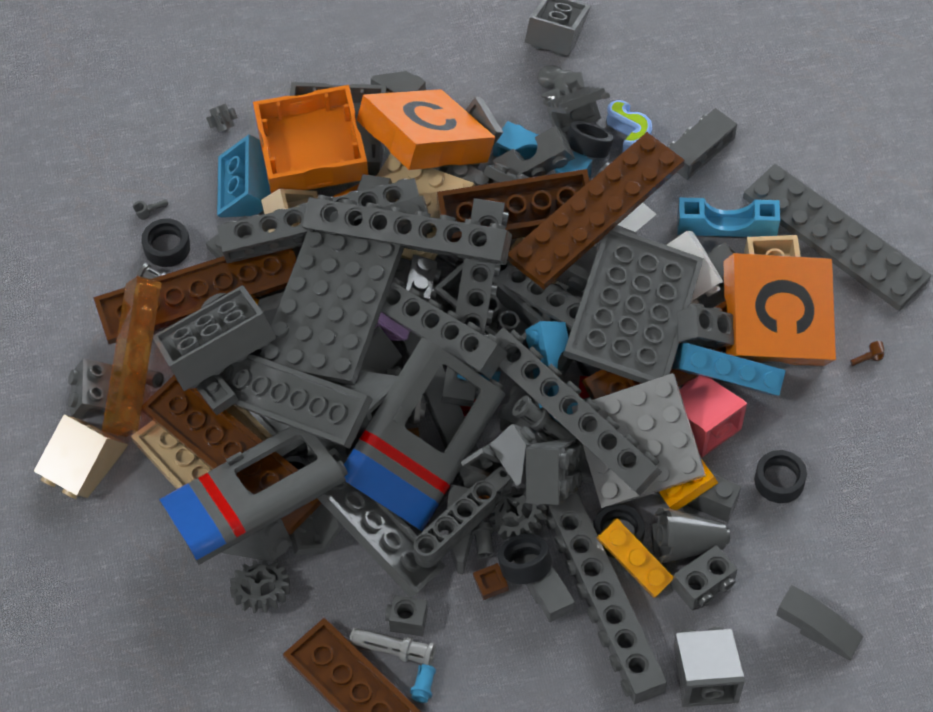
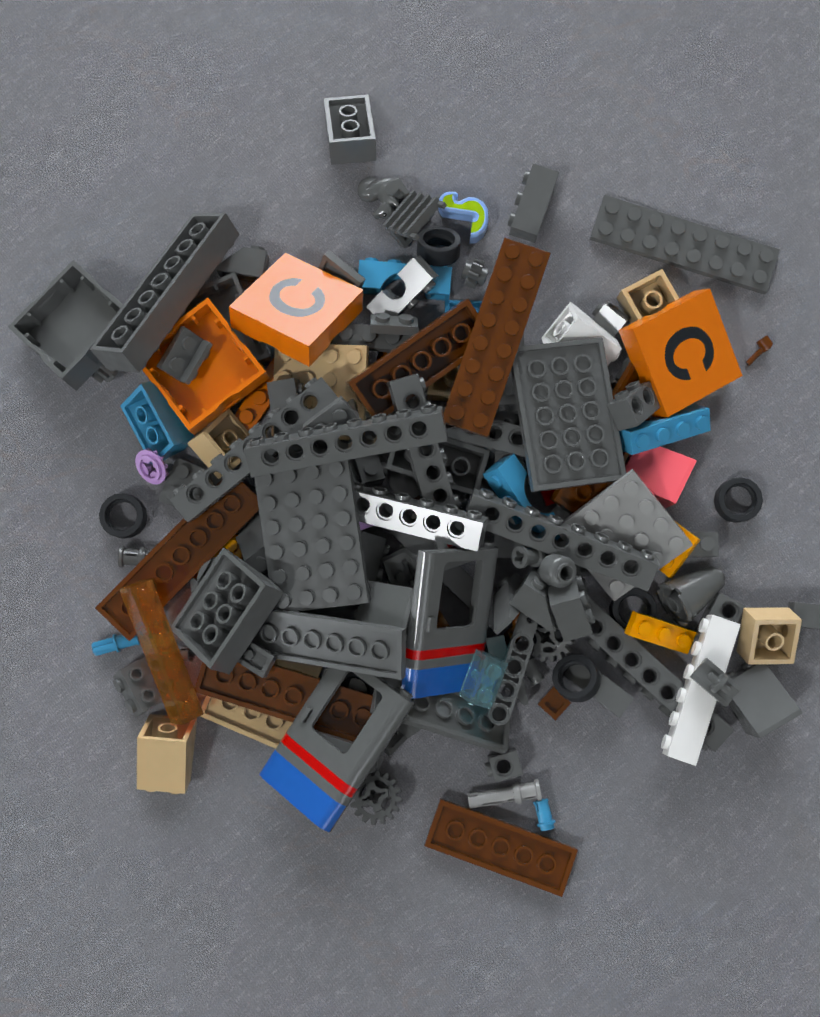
camera: 25 degrees left, 25 degrees up
dark grey hand [133,199,168,220] -> none
dark azure arch [677,197,780,237] -> none
none -> dark grey tile [8,260,123,391]
none -> dark grey brick [90,213,240,373]
none -> dark azure axle [92,633,141,656]
none -> lavender gear [135,448,169,484]
none -> dark grey bracket [156,326,213,385]
none -> clear light blue brick [459,649,508,710]
none -> dark grey head [539,554,576,588]
none -> white brick [661,615,741,766]
none -> dark grey hips [690,658,742,707]
none -> tan brick [737,608,802,664]

